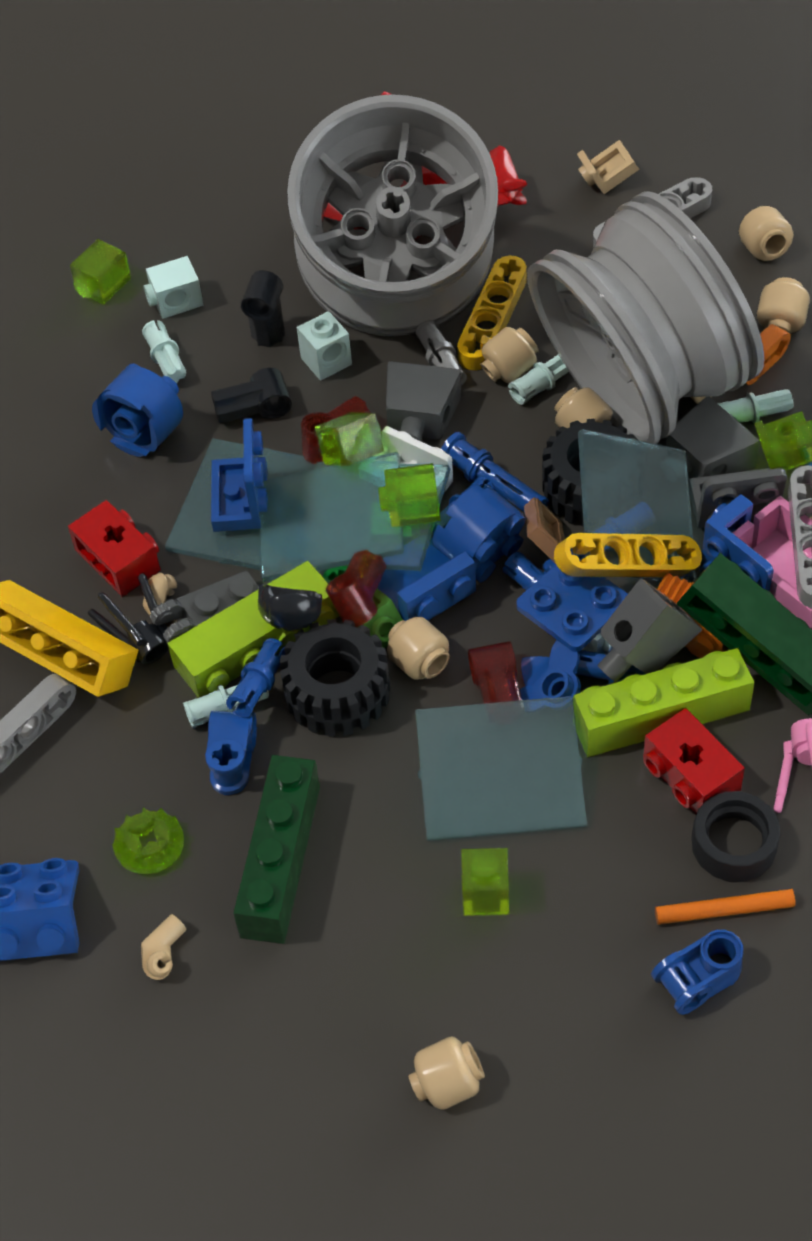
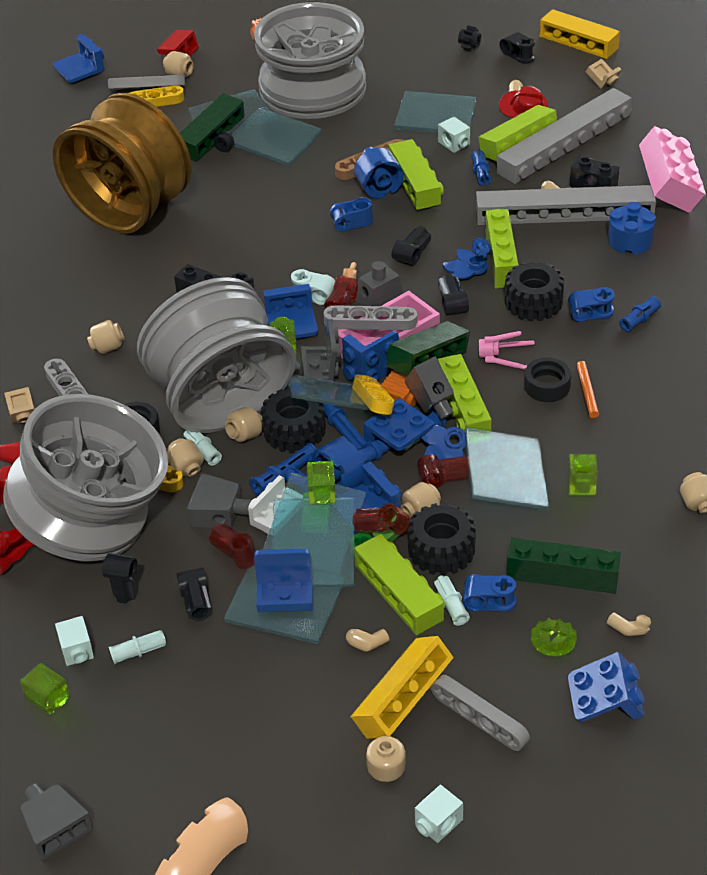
camera: 90 degrees left, 10 degrees down
red brick [68,500,161,597] -> none
black plant [88,573,169,664] -> none
blue brick [92,363,183,457] -> none
dark grey hinge [150,570,259,643] -> none
blue pin [226,638,285,717] -> none
black hair [258,584,322,631] -> none
light aqua brick [297,311,352,381] -> none
clear neon green brick [315,412,384,466] -> none
light grey pin [416,321,467,386] -> none
medium nougat tile [524,497,565,564] -> none
red brick [643,708,745,814] -> none
blue piece [651,930,743,1015] -> none

